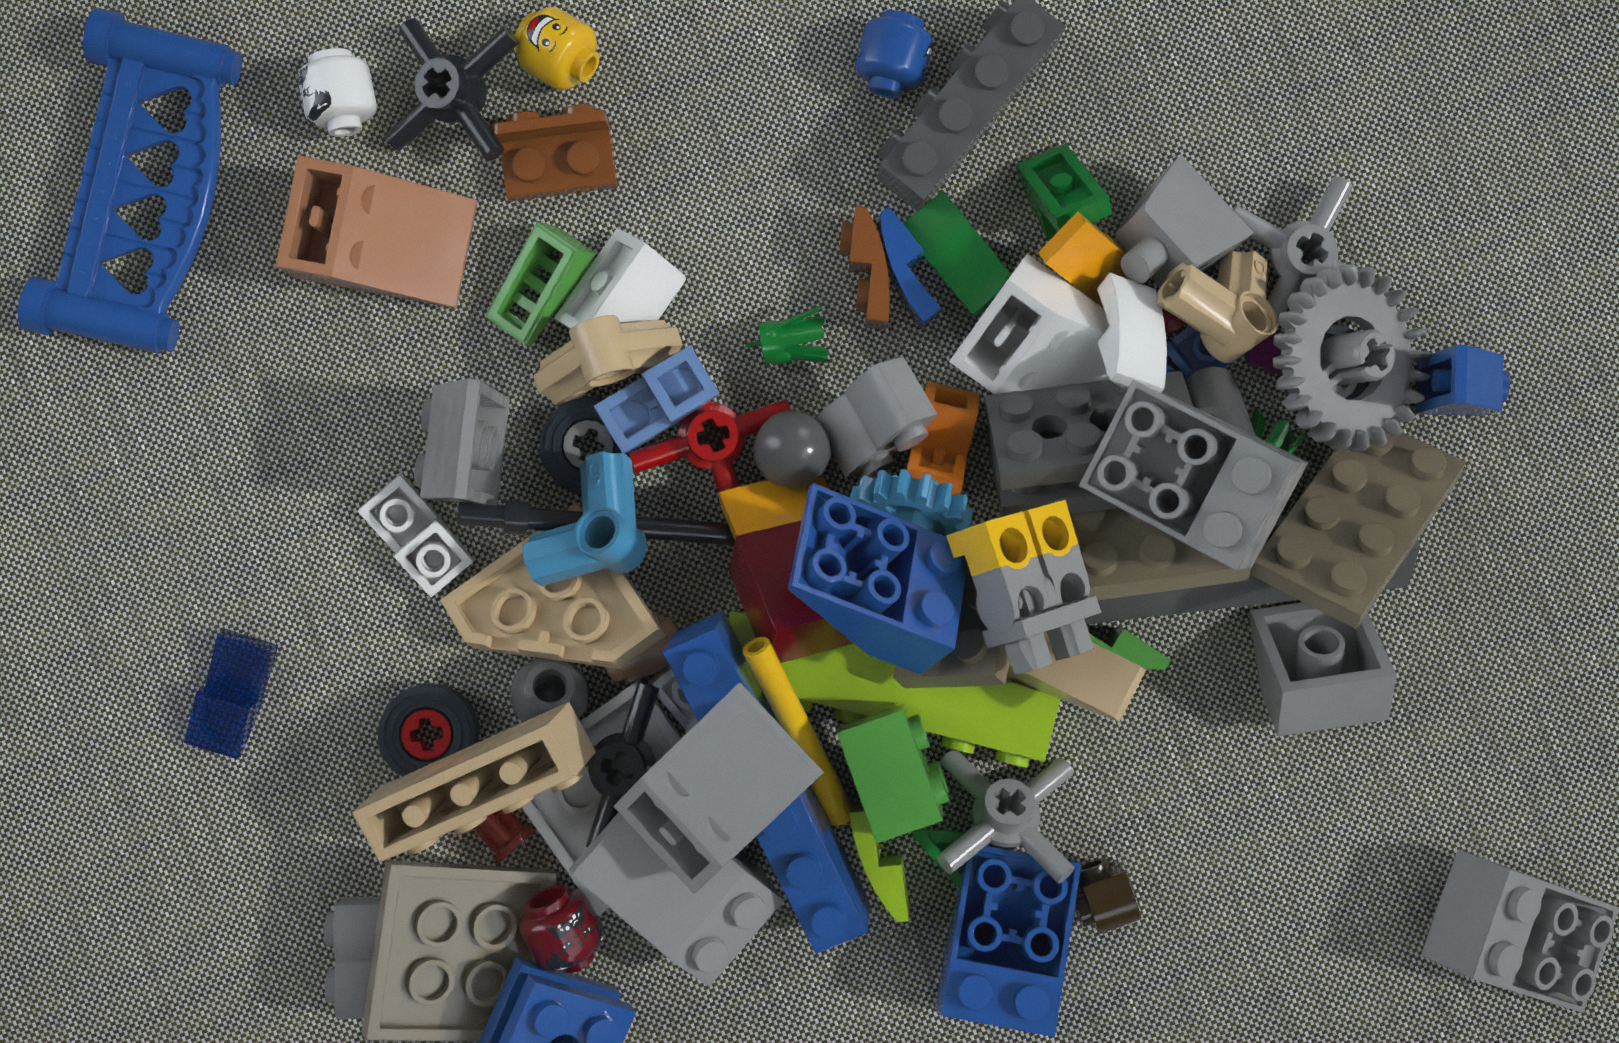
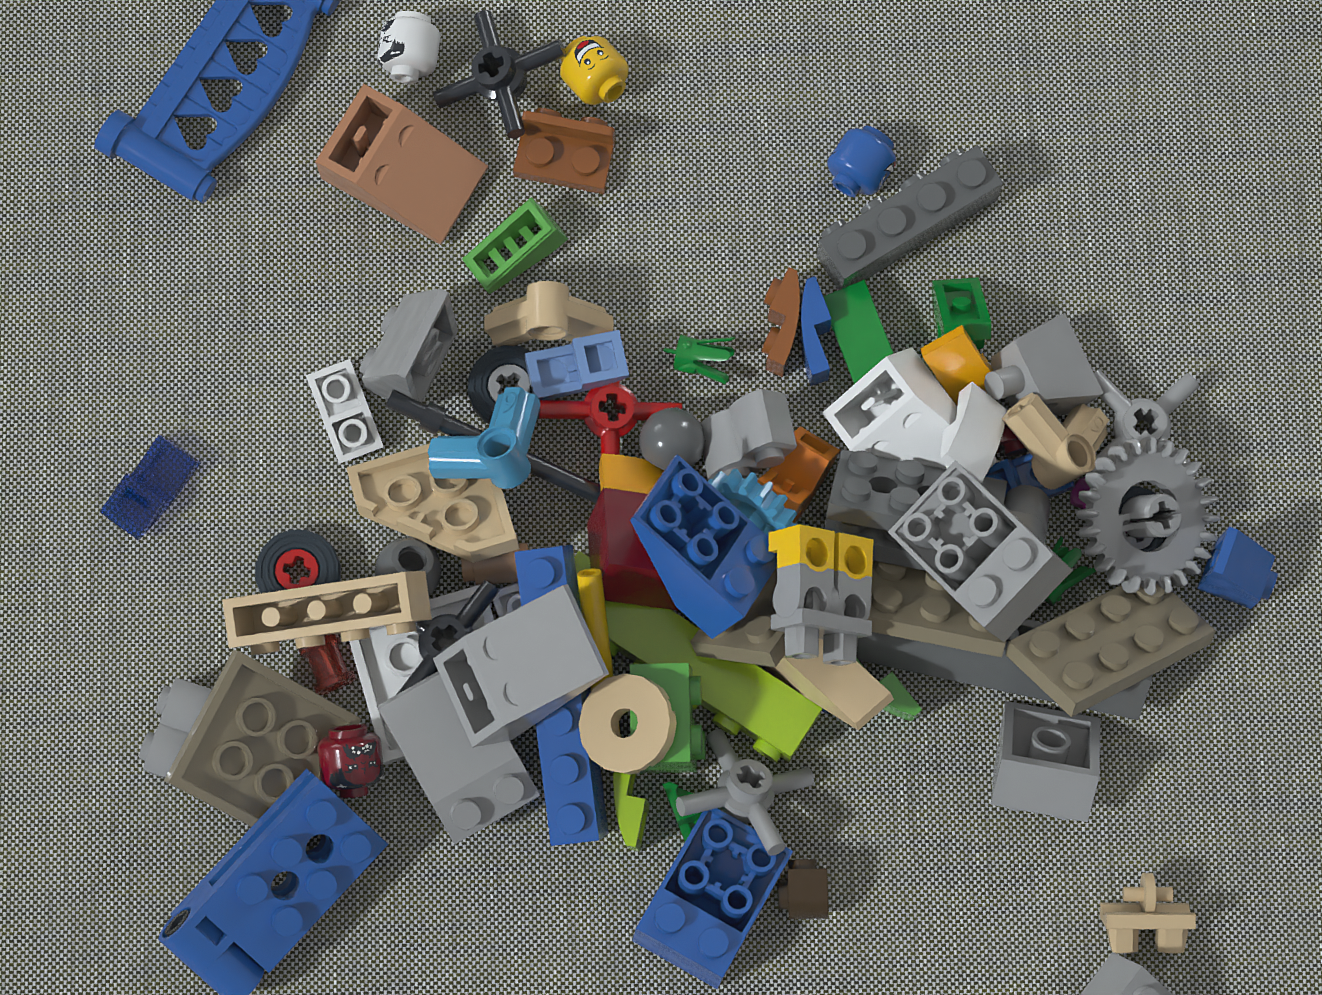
camera: 20 degrees right, 10 degrees down
white panel [554,228,686,330] -> none
none -> tan tile [579,674,677,775]
none -> tan hips [1100,873,1196,953]

